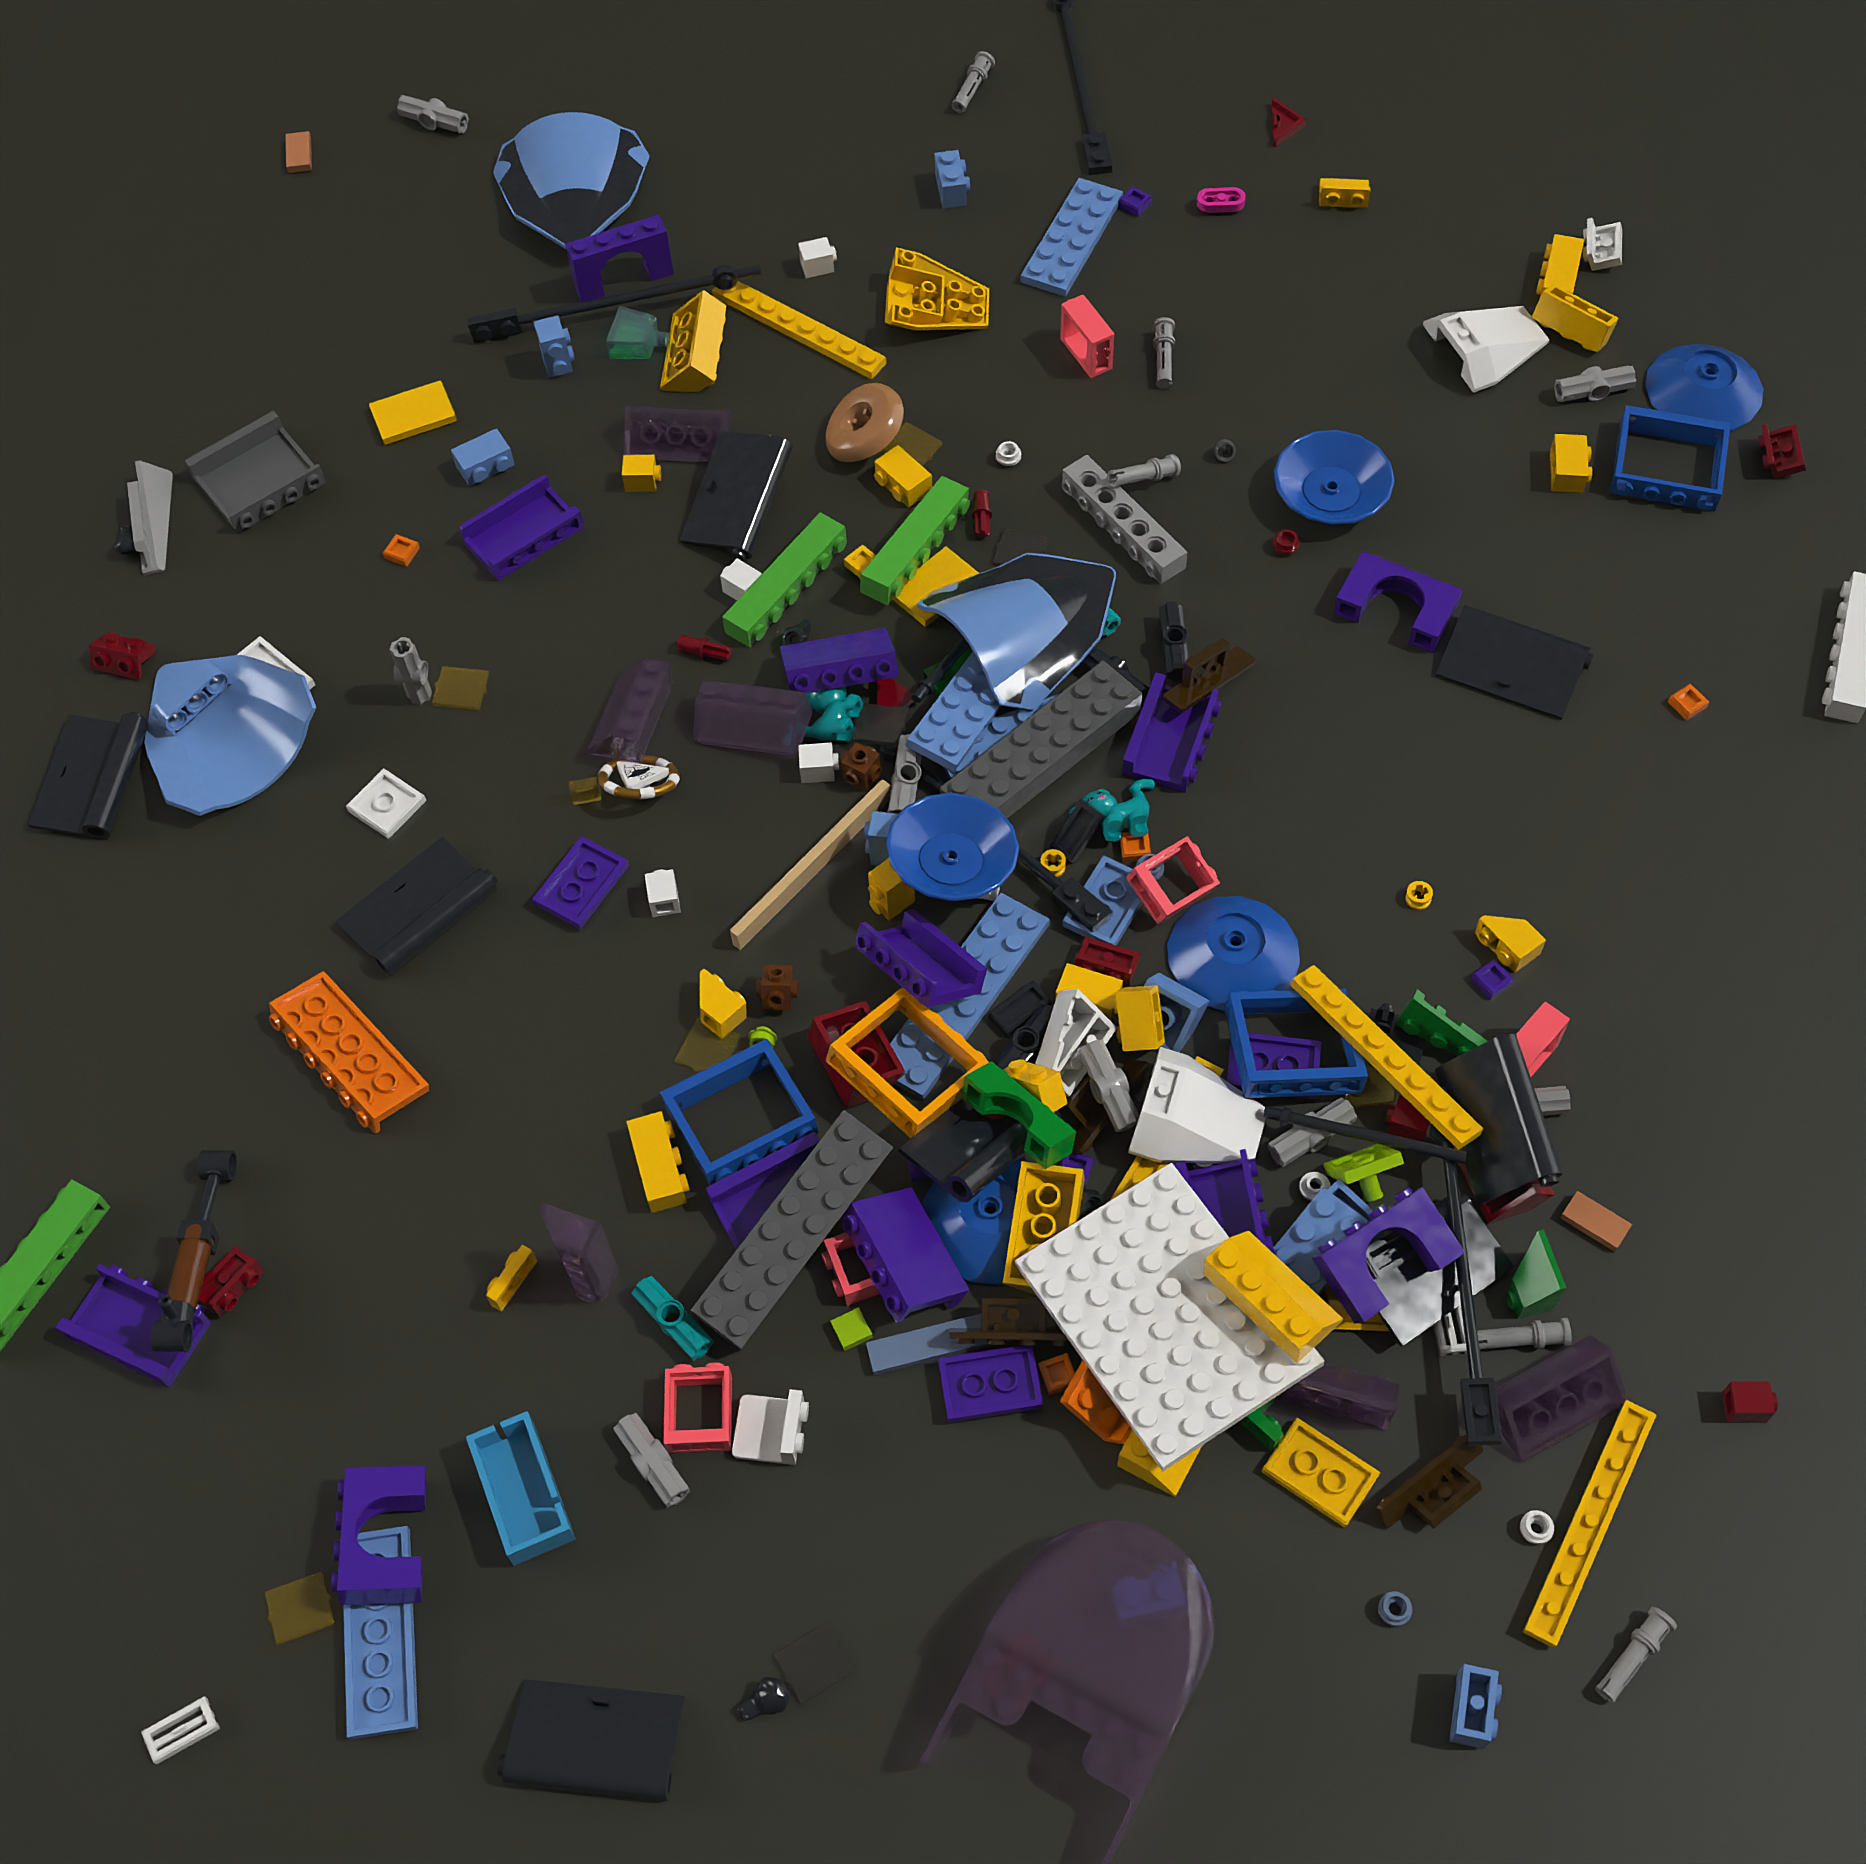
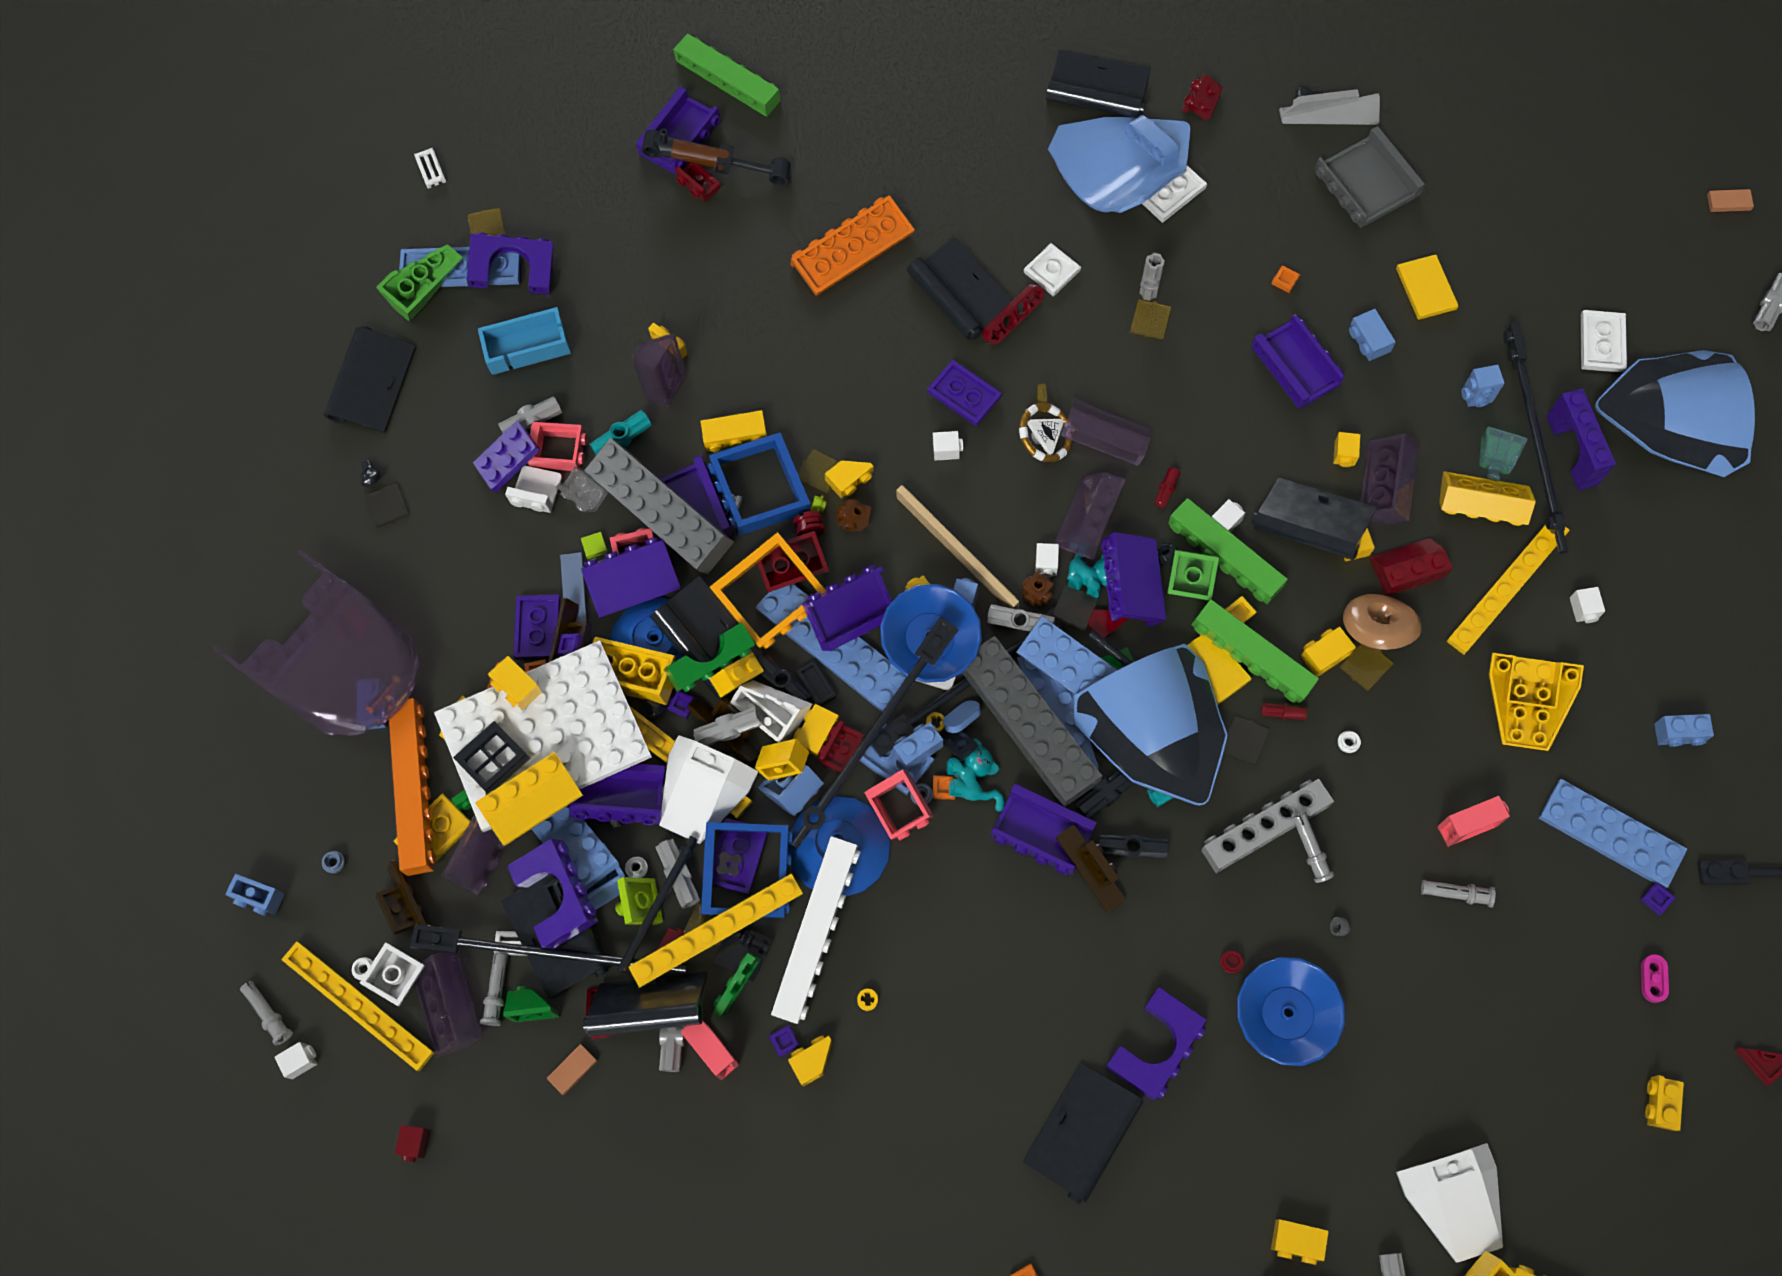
camera: 100 degrees right, 10 degrees up
none -> white brick [275,1042,317,1079]
none -> white slope [360,942,425,1006]
none -> bright green wedge [376,244,463,322]
none -> orange brick [388,698,436,876]
none -> black piece [453,721,531,794]
none -> dark purple plate [473,421,540,492]
none -> yellow brick [488,656,542,711]
none -> clear bracket [556,467,608,512]
none -> dark purple tile [557,634,583,657]
none -> clear smoke plate [717,852,741,877]
none -> white brick [771,836,861,1024]
none -> black bar [791,616,959,849]
none -> dark red wheel [793,511,825,537]
none -> medium blue brick [893,722,943,770]
none -> medium blue tile [943,701,981,733]
none -> dark red beam [983,284,1044,344]
none -> bright green brick [1168,550,1219,600]
none -> dark red slope [1369,538,1453,596]
none -> white plate [1581,310,1627,373]

